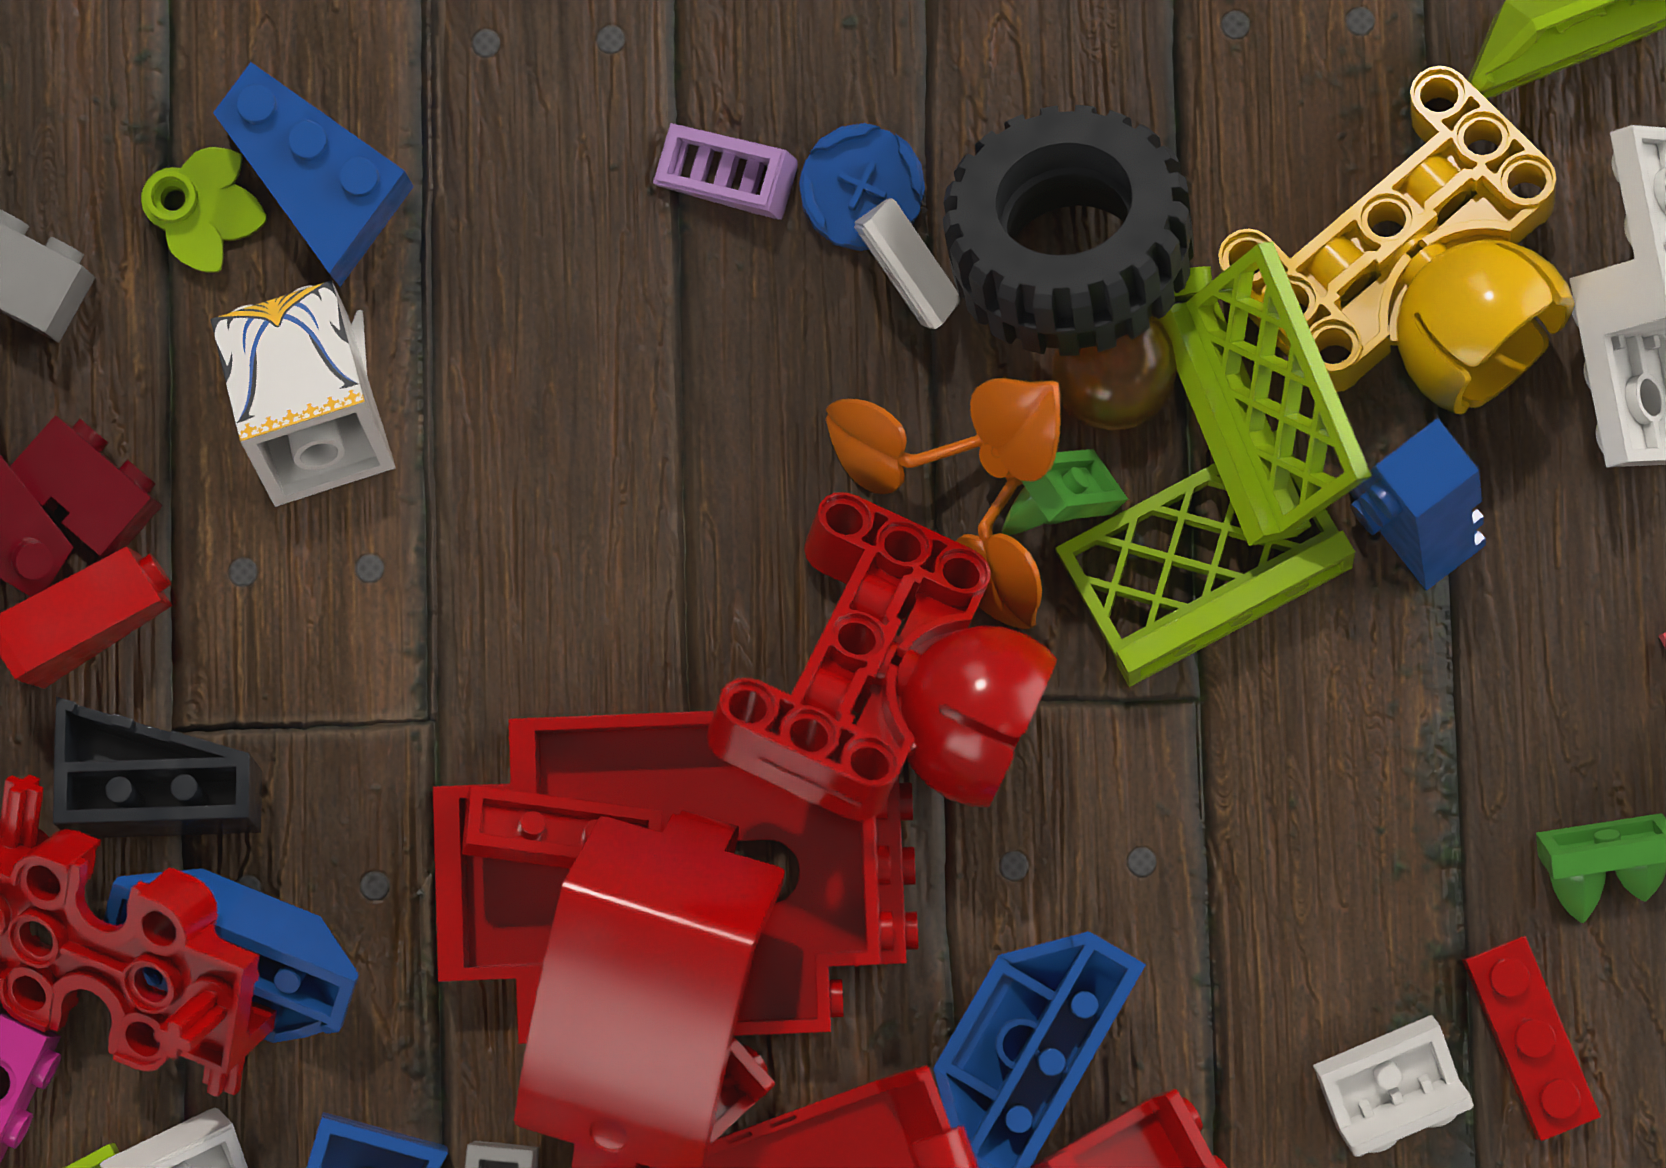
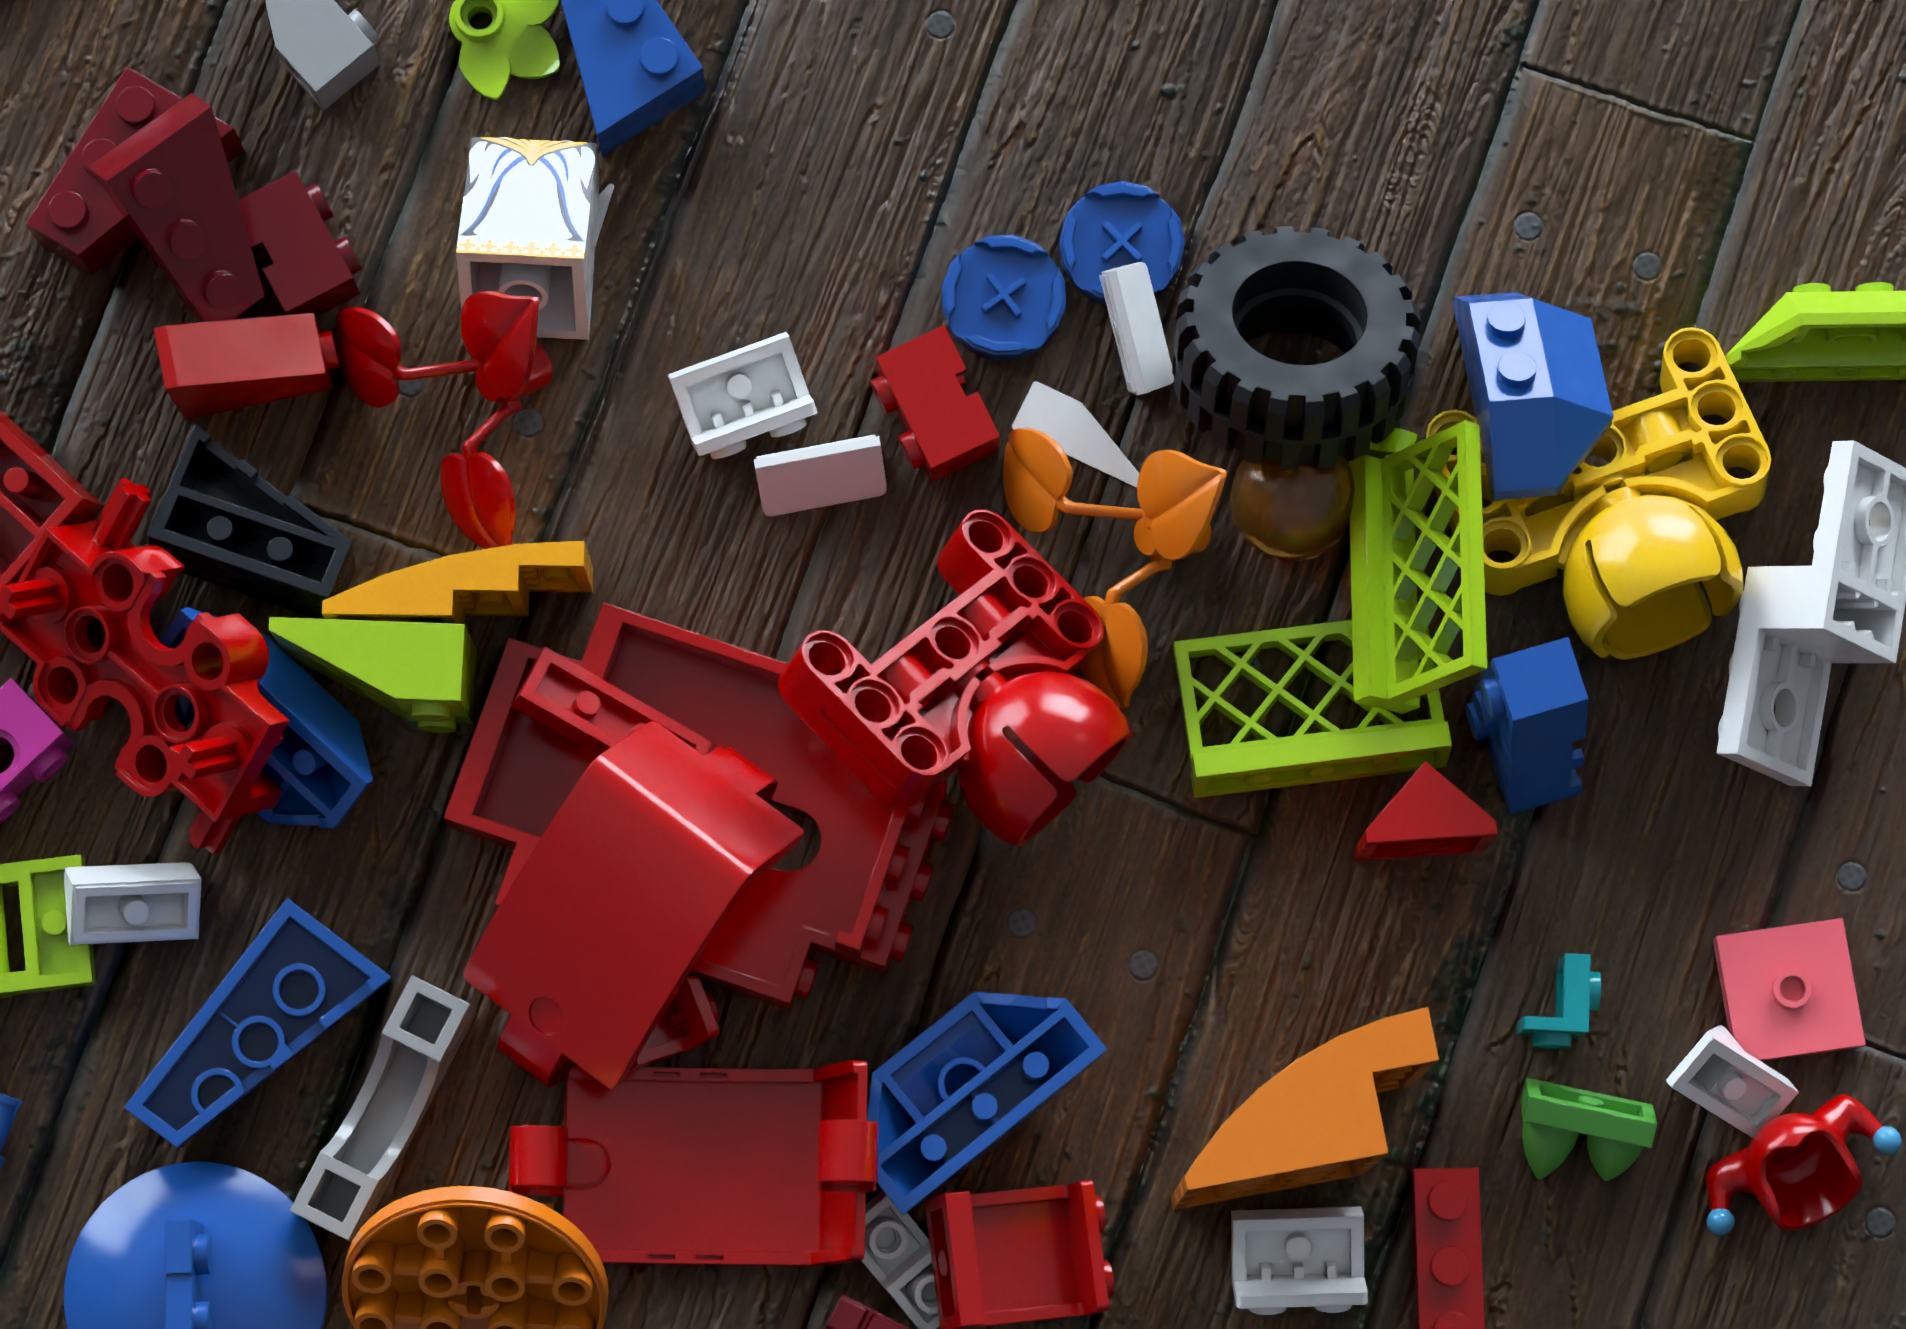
camera: 15 degrees right, 5 degrees down
lavender slope [653,123,798,220] -> none
bright green tile [1002,449,1129,535] -> none
none -> lime slope [269,617,477,733]
none -> light orange slope [322,541,593,624]
none -> red plant [335,291,552,549]
none -> white bracket [668,332,818,459]
none -> slope [754,435,887,517]
none -> red brick [870,325,1000,482]
none -> blue tile [942,235,1066,360]
none -> white sticker [1012,381,1140,488]
none -> orange slope [1171,1007,1439,1210]
none -> red slope [1354,761,1498,862]
none -> blue wedge [1453,292,1613,500]
none -> teal bracket [1516,953,1601,1049]

